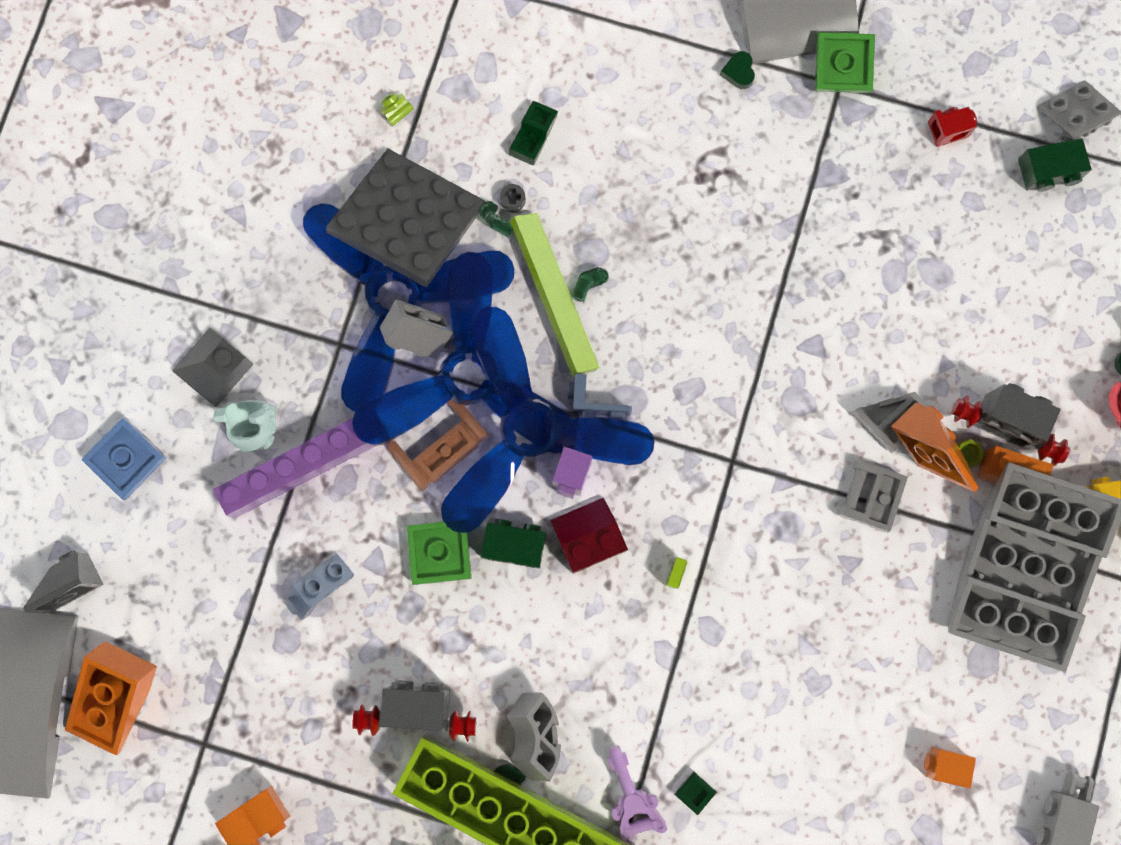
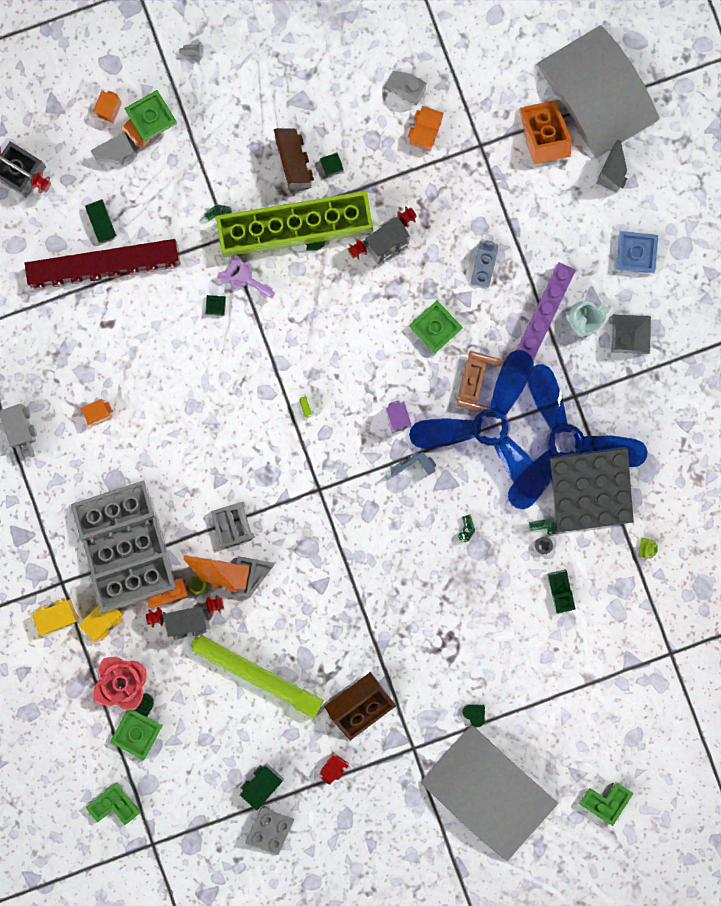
camera: 140 degrees right, 5 degrees up
light grey brick [380,300,466,359] -> none
clear blue piece [441,307,655,533] -> none
dark green brick [481,518,546,569] -> none
light grey brick [506,692,561,782] -> none
lime tile [510,213,600,377] -> none
dark red slope [550,497,628,574] -> none
bright green plate [815,32,875,93] -> none
none -> lime brick [190,634,324,718]
none -> reddish brown slope [324,672,396,741]

